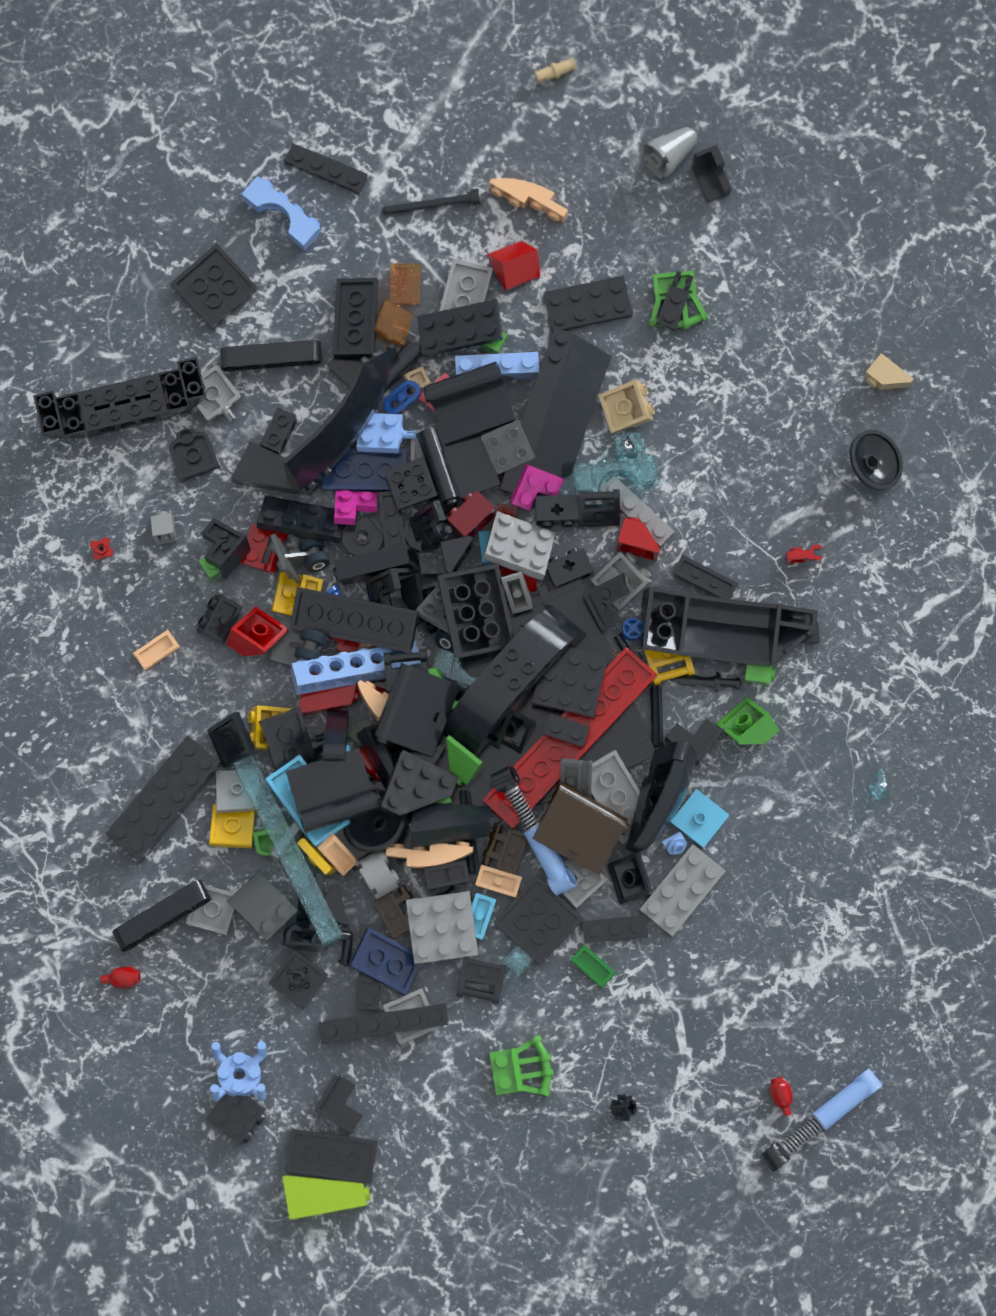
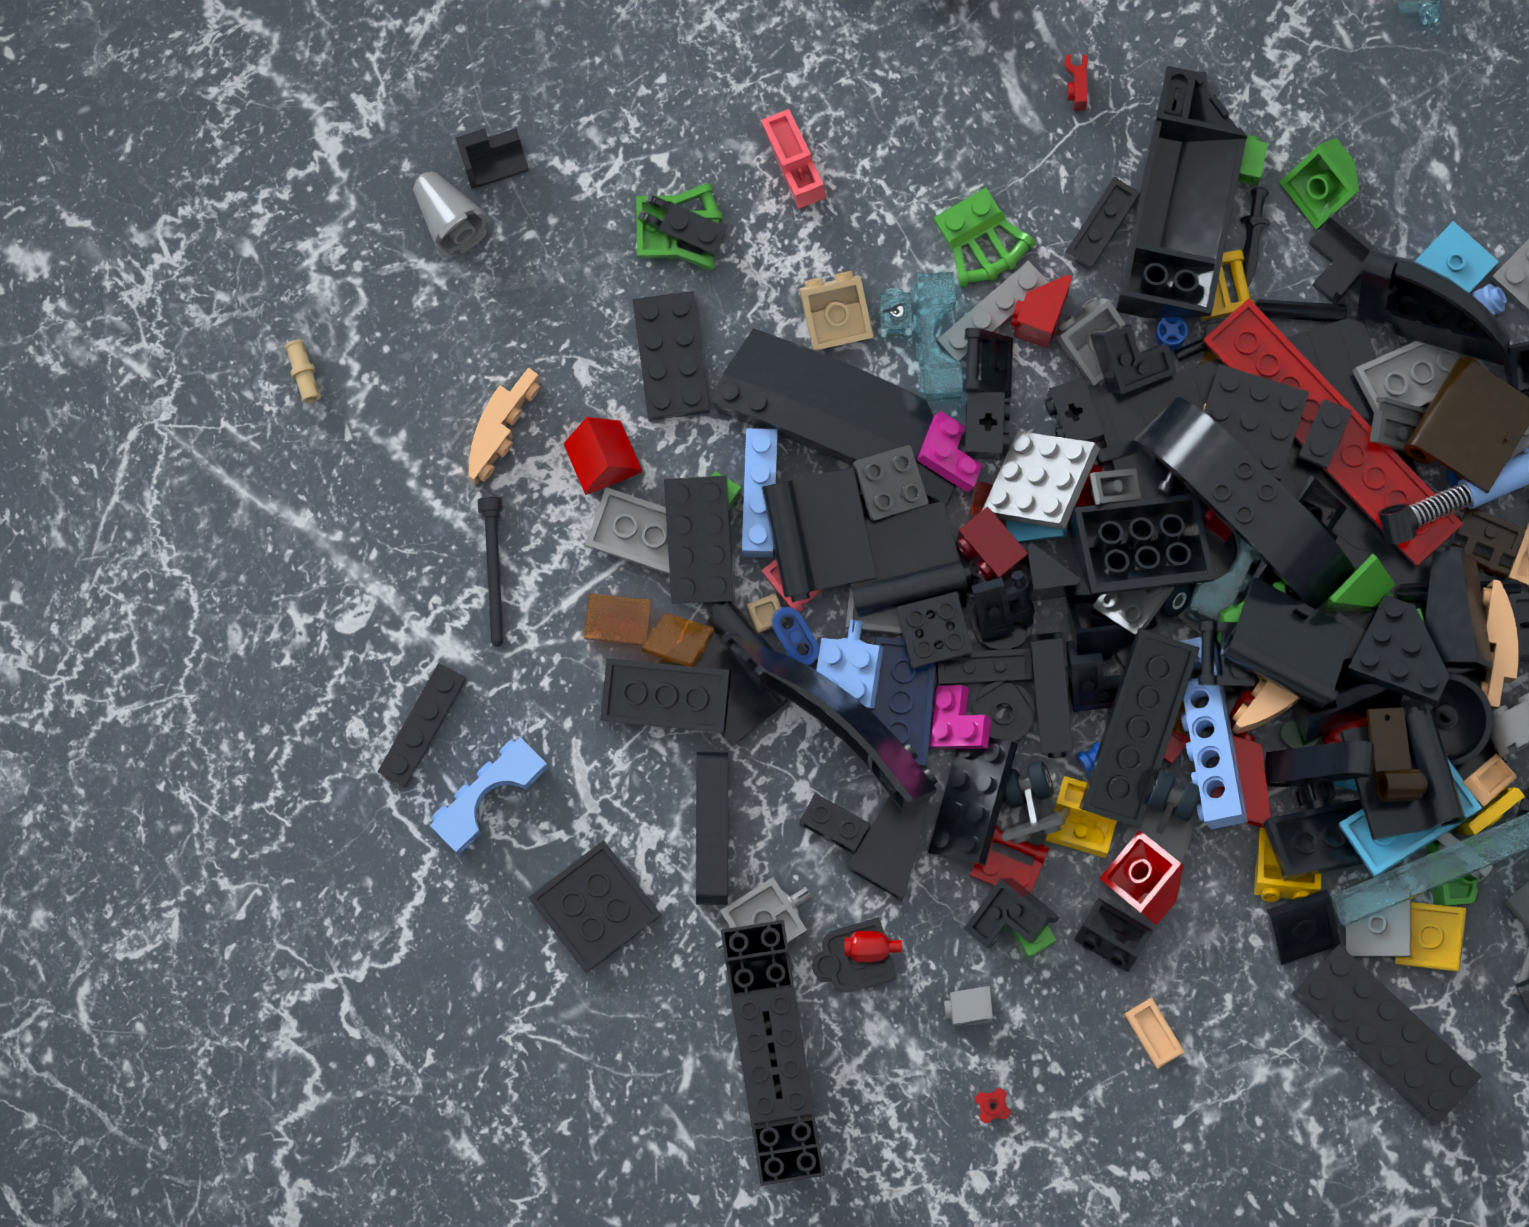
camera: 80 degrees left, 0 degrees up
none -> coral slope [761,109,826,209]
none -> red plant [844,931,902,962]
none -> bright green plate [933,187,1036,288]
none -> dark brown door [1366,707,1428,802]

